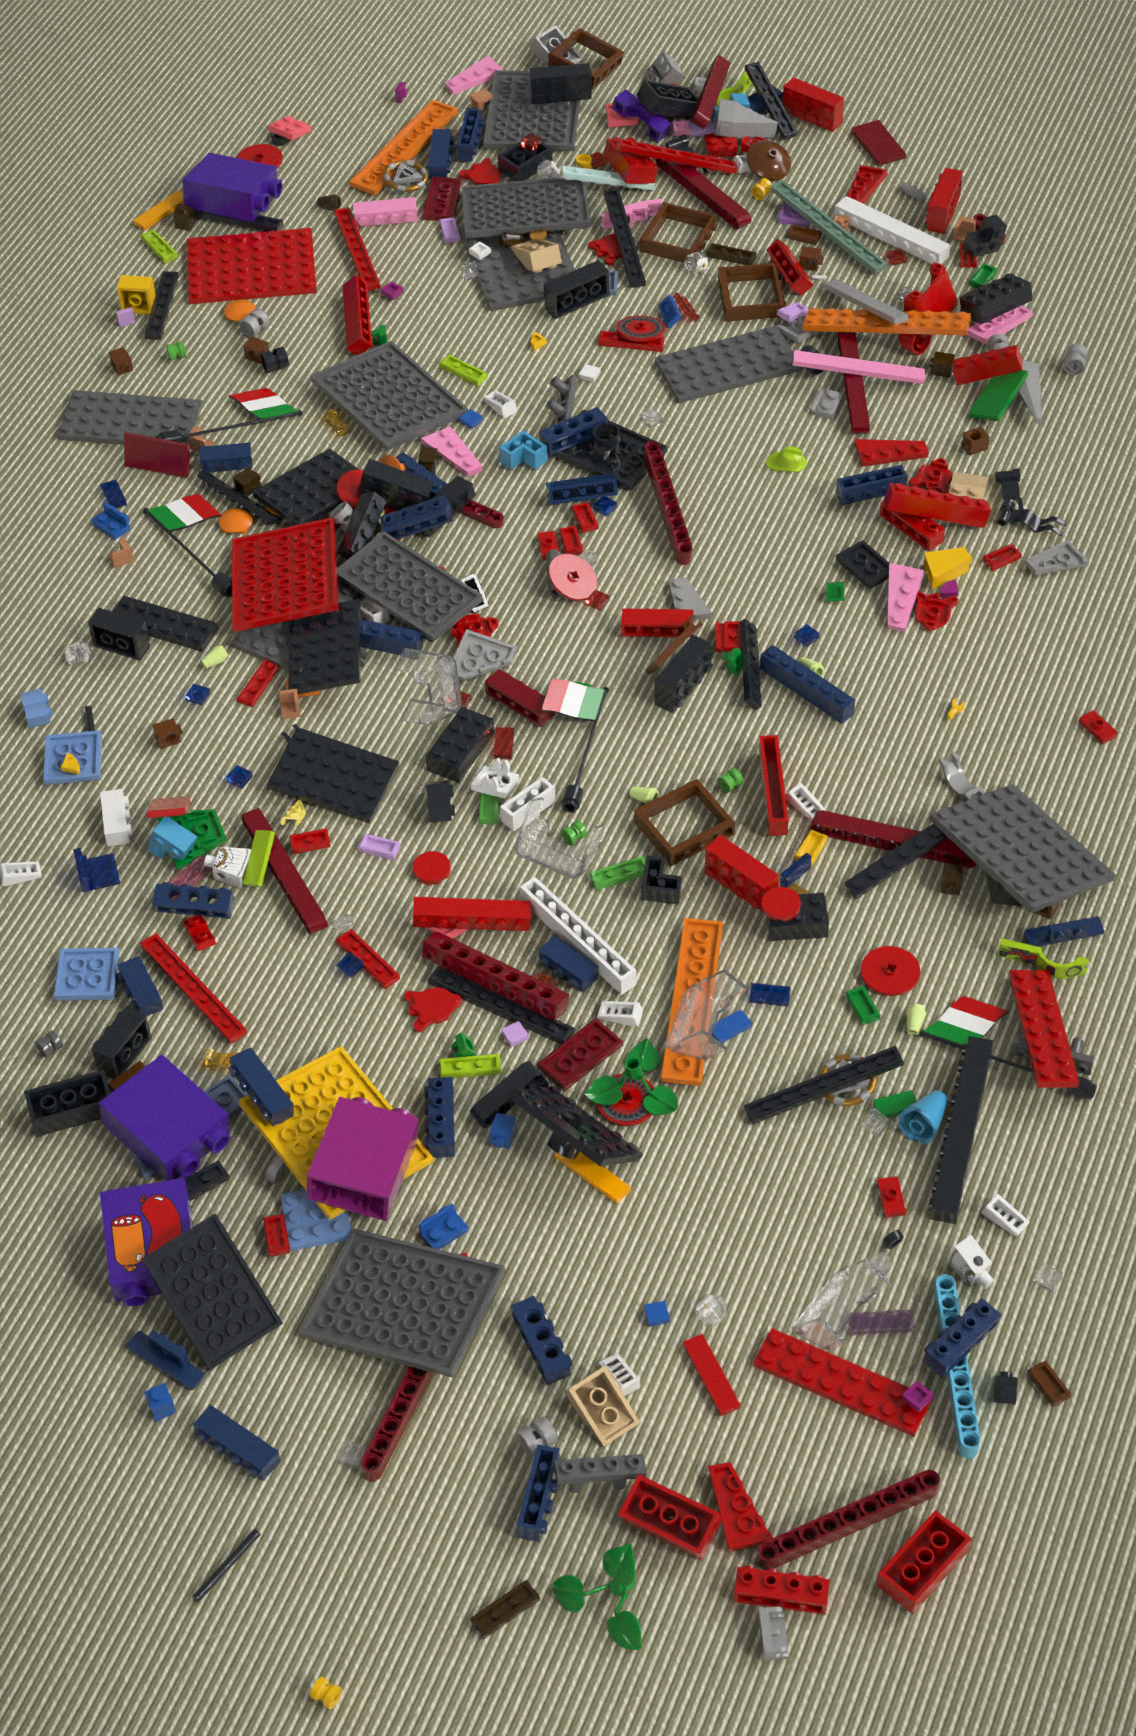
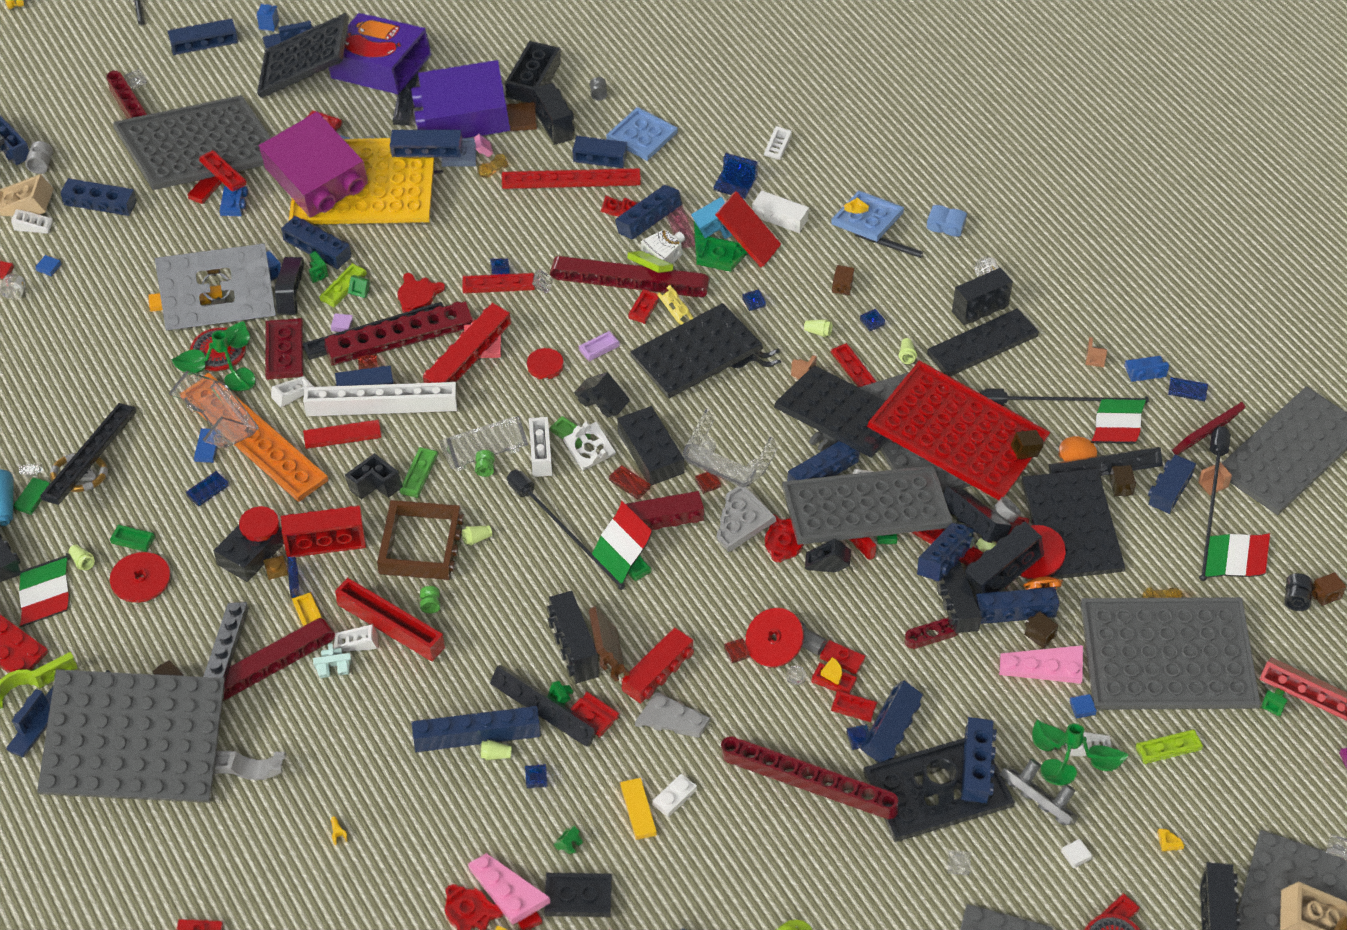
camera: 125 degrees right, 0 degrees up
dark azure brick [499,430,548,470] -> none
none -> red tile [199,150,247,192]
none -> red tile [303,420,381,449]
none -> green bracket [309,251,328,283]
none -> light aqua hips [313,643,352,678]
none -> bright pink plate [474,134,493,157]
none -> yellow tile [620,778,657,840]
none -> white plate [652,774,697,817]
none -> yellowish green cone [804,319,833,337]
none -> yellow tile [821,658,842,685]
none -> dark brown brick [1011,430,1044,459]
none -> green plant [1032,720,1128,786]

